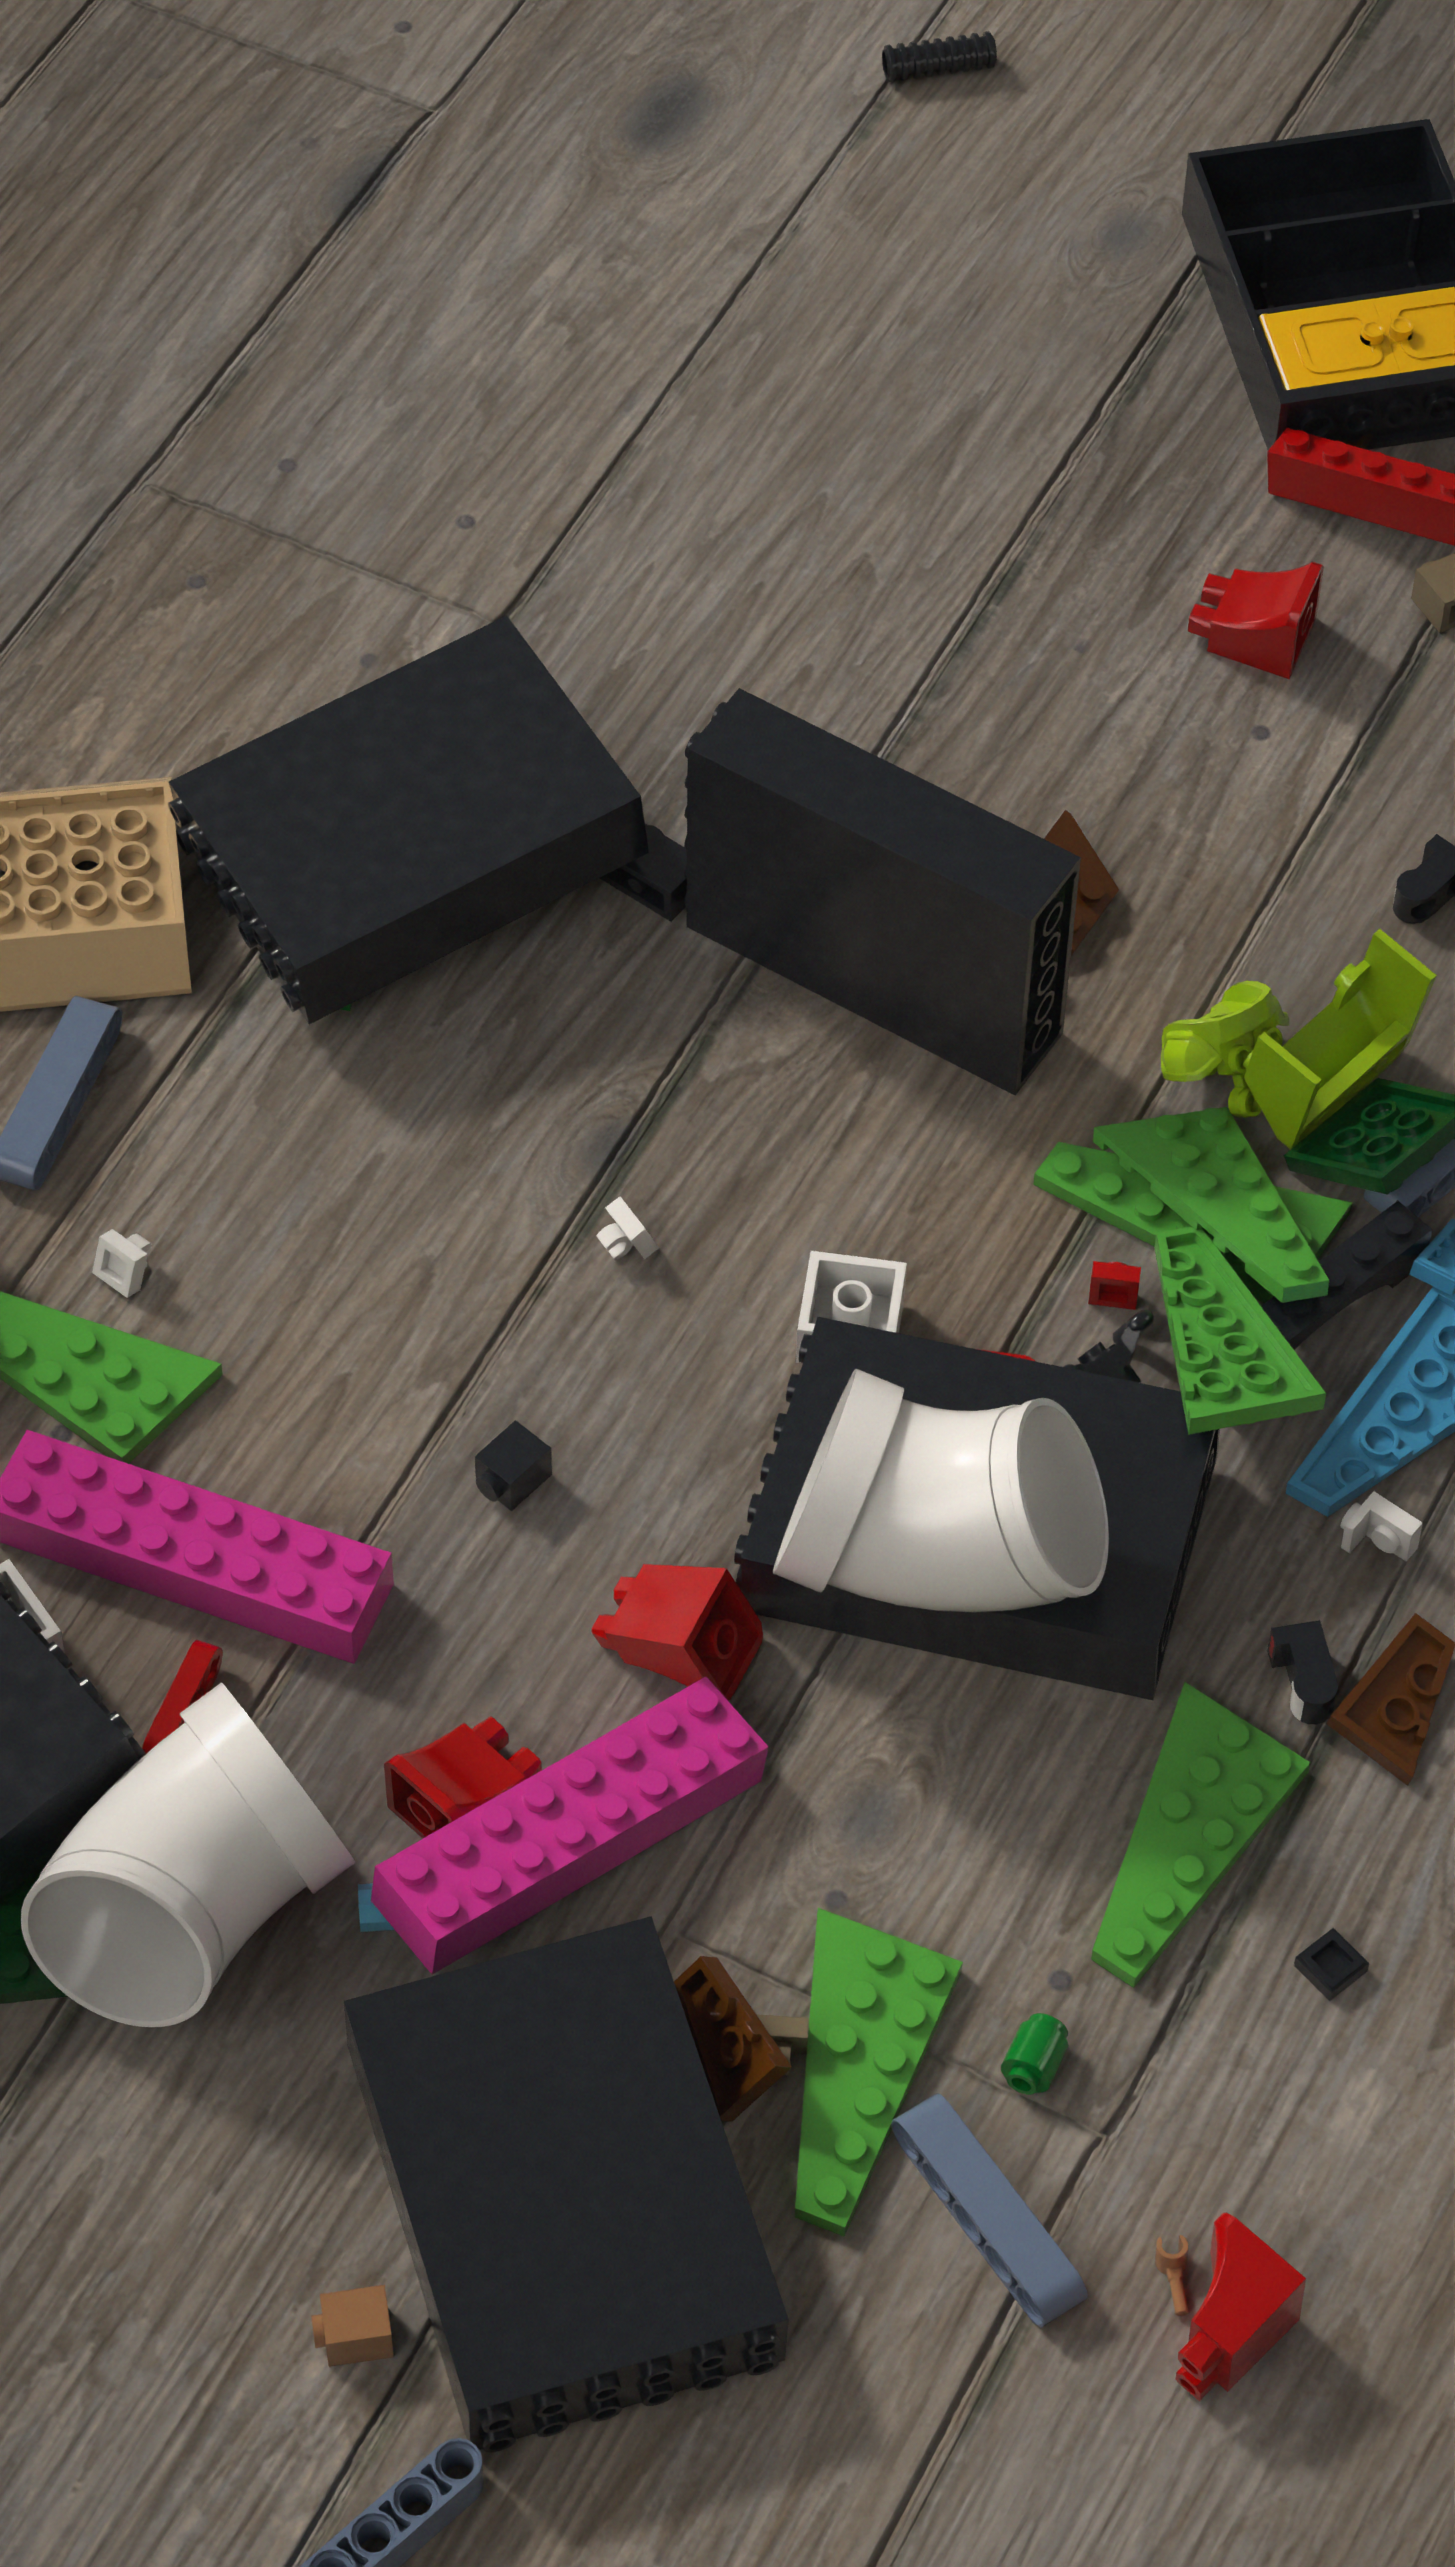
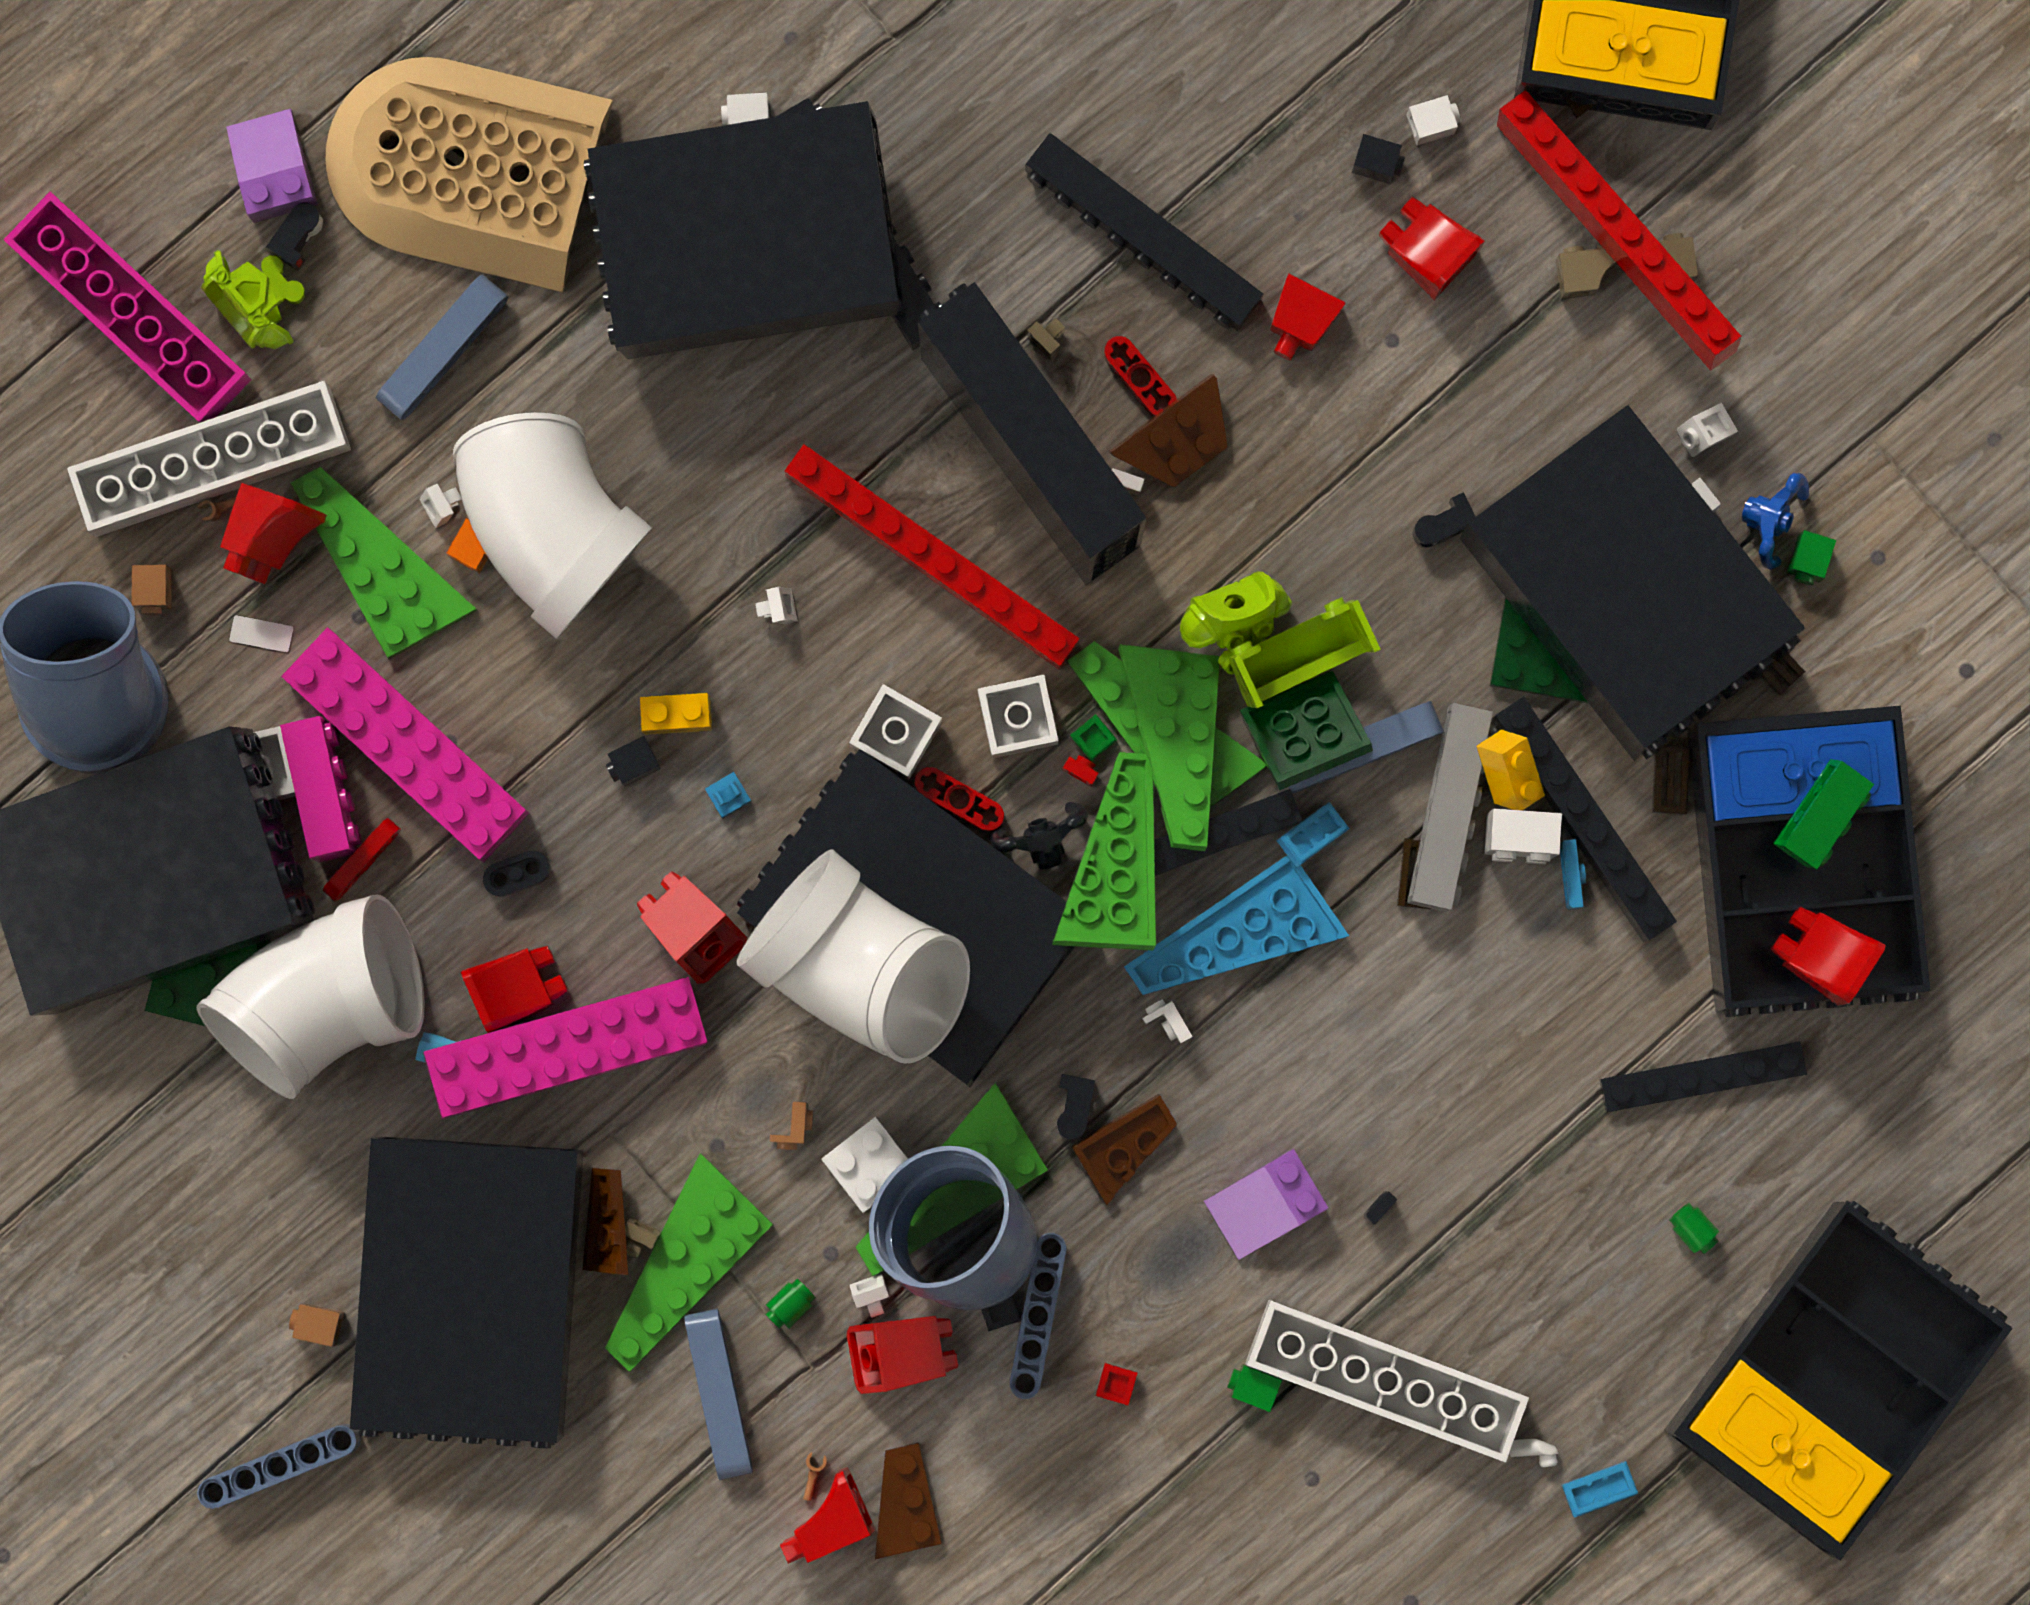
camera: 20 degrees right, 30 degrees up
none -> dark pink brick [280,716,362,863]
none -> orange brick [446,518,488,574]
none -> white cylinder [453,412,652,639]
none -> black plate [483,851,550,897]
none -> yellow brick [640,693,712,735]
none -> dark azure tile [705,772,752,818]
none -> medium nougat bracket [770,1102,813,1150]
none -> red brick [784,444,1080,670]
none -> white brick [821,1117,908,1213]
none -> red hips [847,1316,959,1394]
none -> white tile [850,1273,889,1318]
none -> sand blue cylinder [869,1146,1037,1310]
none -> reddish brown wing [875,1442,942,1559]
none -> white brick [978,675,1058,759]
none -> sand blue beam [1010,1233,1066,1399]
none -> black brick [1025,133,1264,331]
none -> green tile [1070,714,1117,762]
none -> red torso [1270,274,1346,361]
none -> black brick [1351,134,1405,184]
none -> white brick [1406,95,1461,146]

